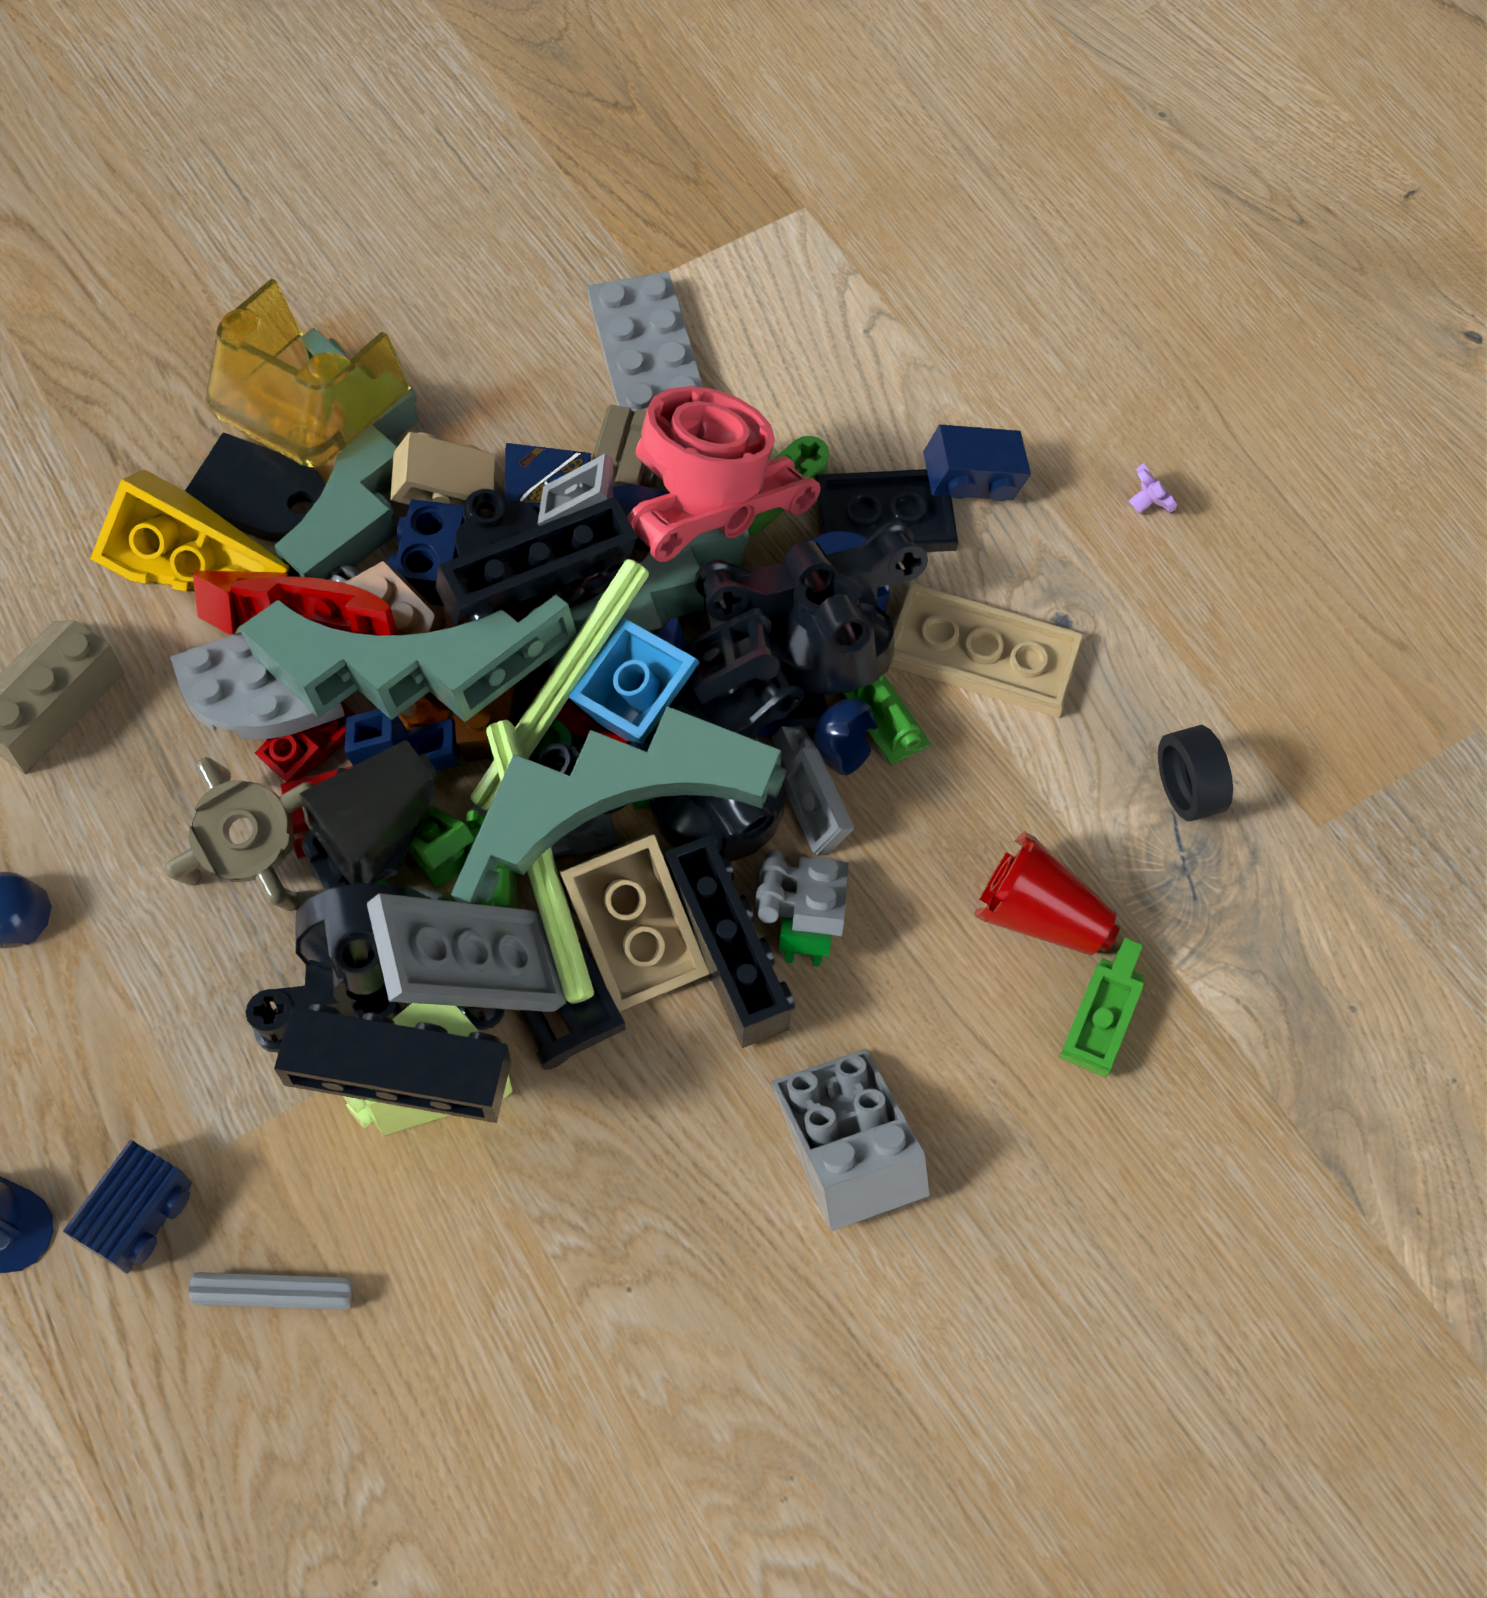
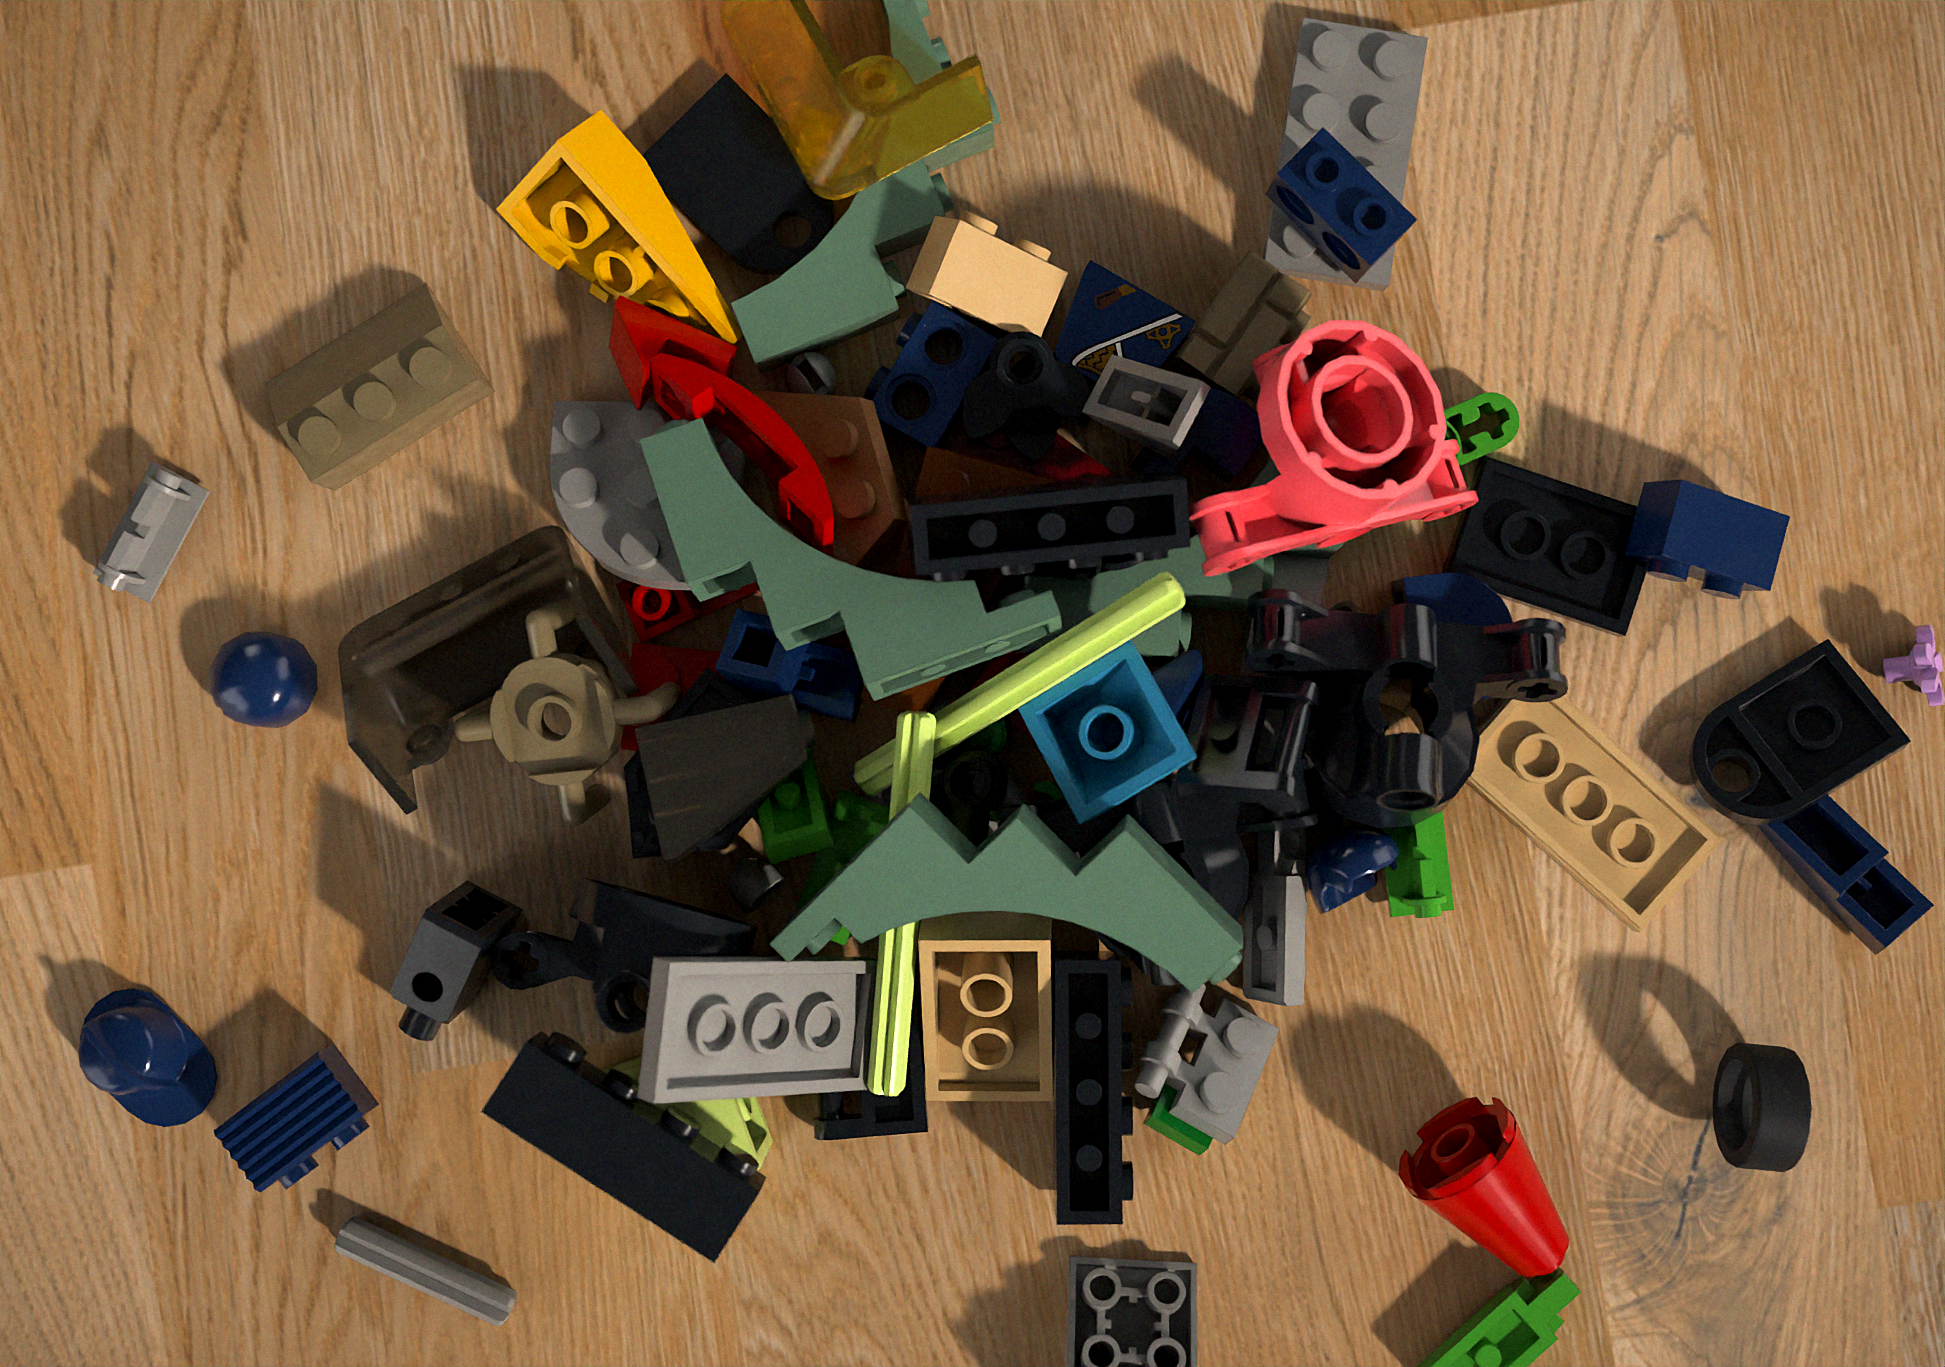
camera: 25 degrees right, 25 degrees up
none -> clear smoke windscreen [338,525,639,815]
none -> black torso [390,880,523,1041]
none -> dark blue brick [1265,127,1417,283]
none -> black tile [1689,639,1911,825]
none -> dark blue slope [1757,795,1934,955]

